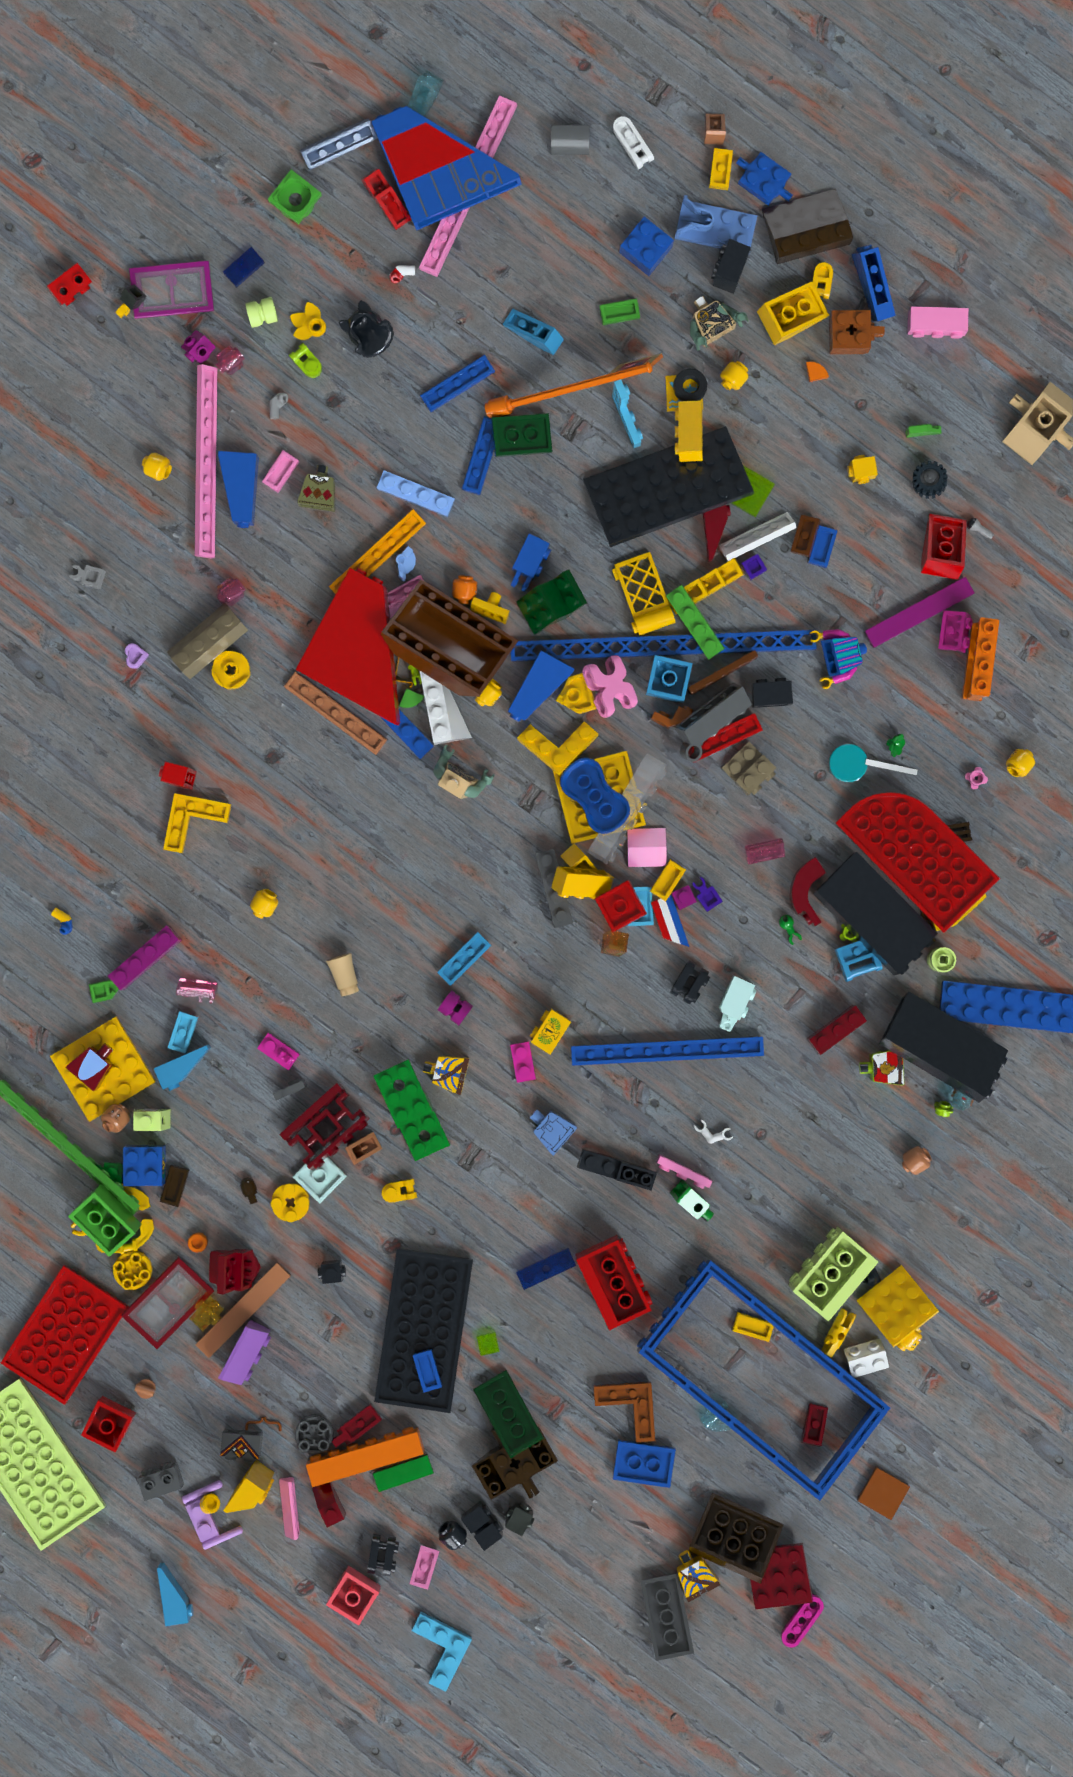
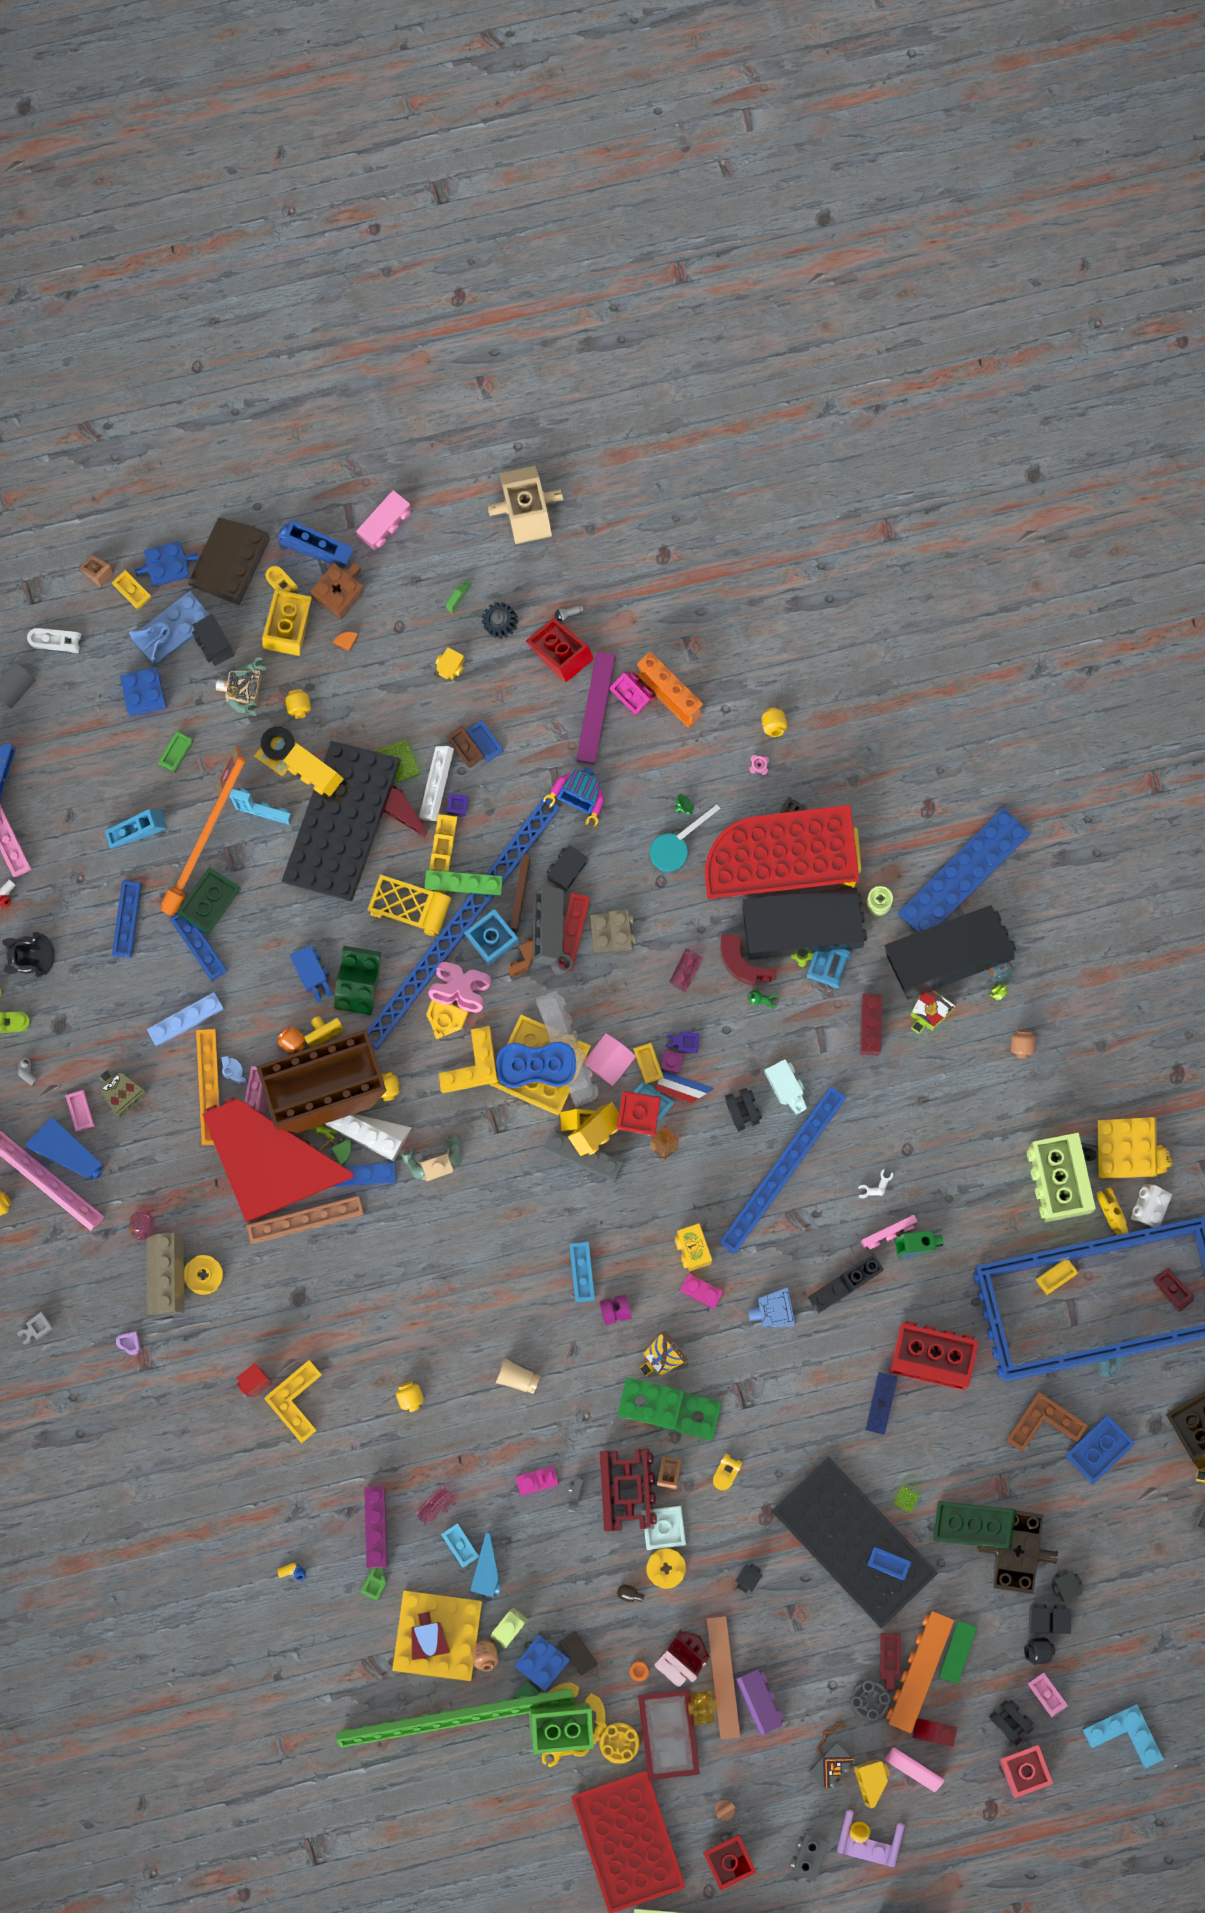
camera: 50 degrees left, 10 degrees down
blue slope [508,651,575,722] -> none

